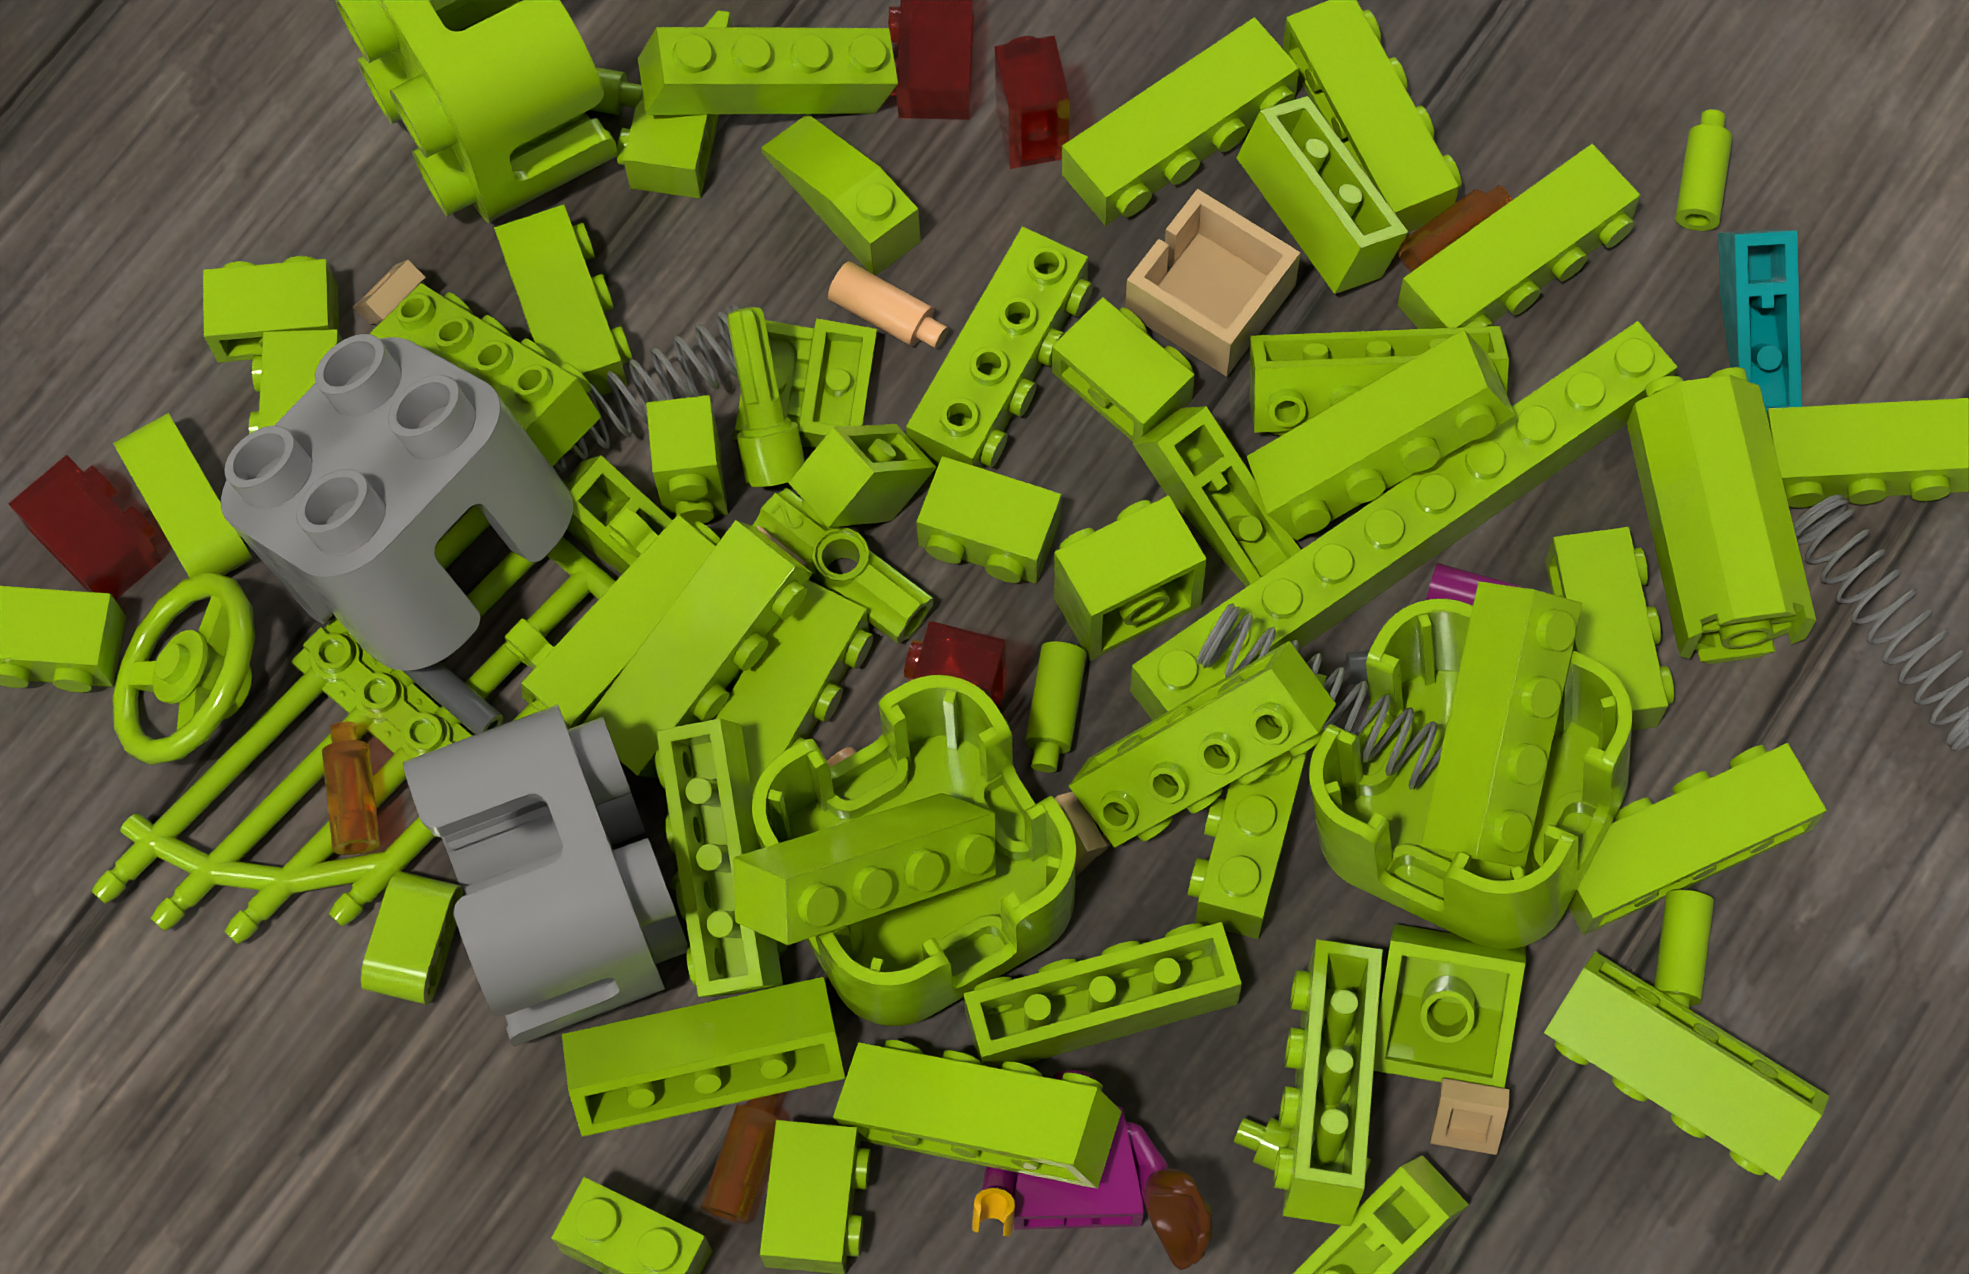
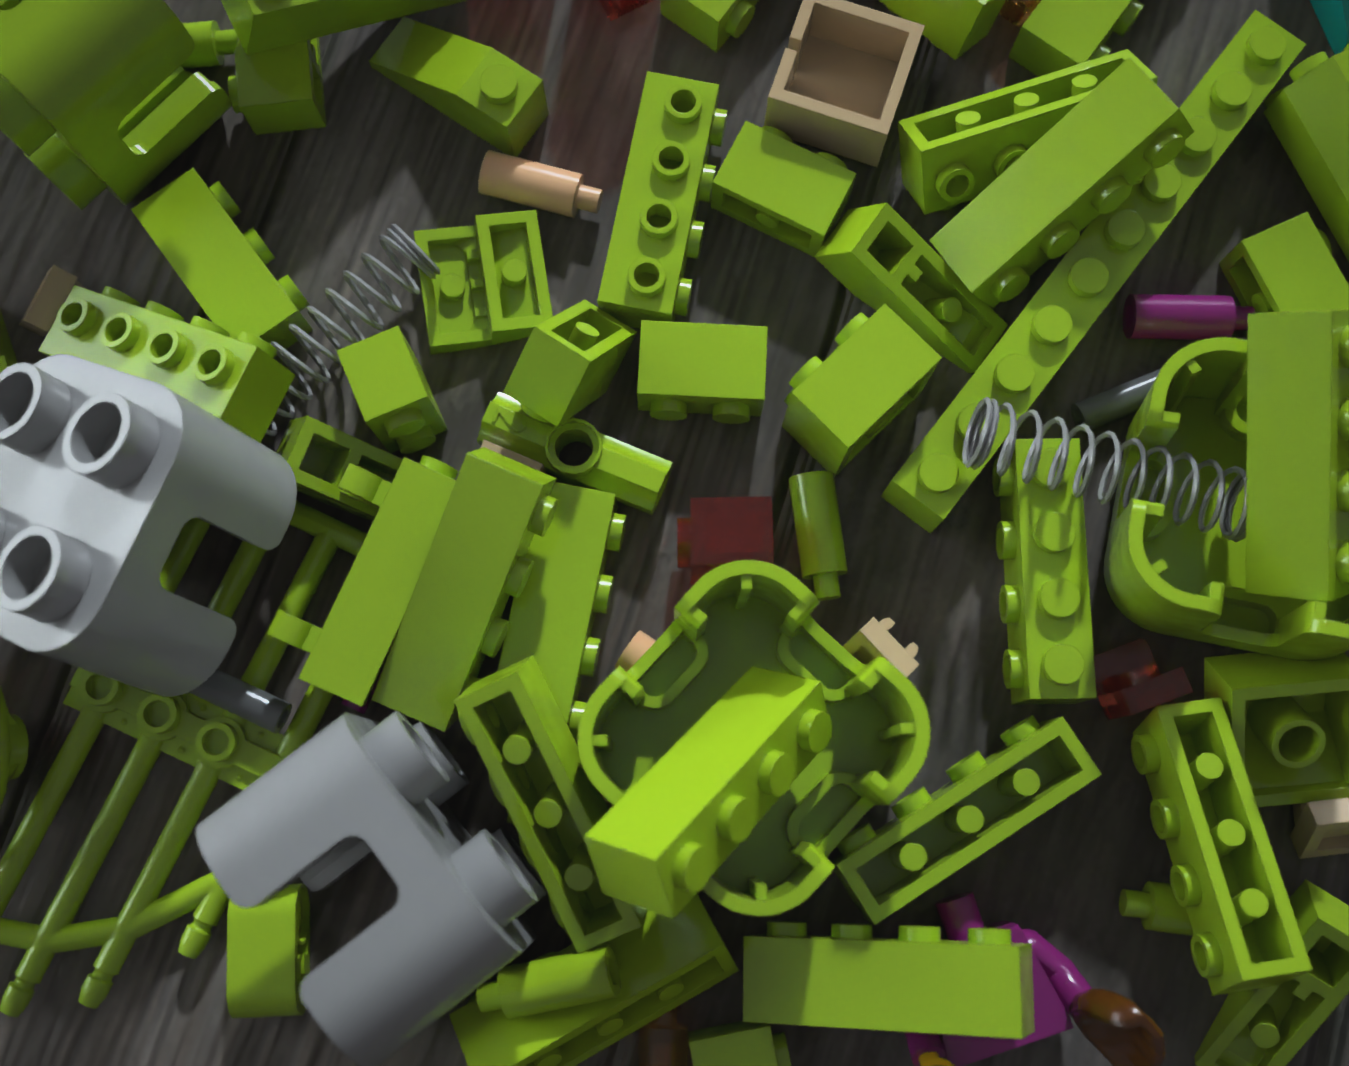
camera: 20 degrees left, 10 degrees up
clear orange cylinder [322,721,380,855] -> none
lime piece [727,307,805,487] -> none
lime brick [1069,640,1336,848] -> none
none -> lime cylinder [476,945,620,1019]
none -> clear red bracket [1094,639,1193,720]

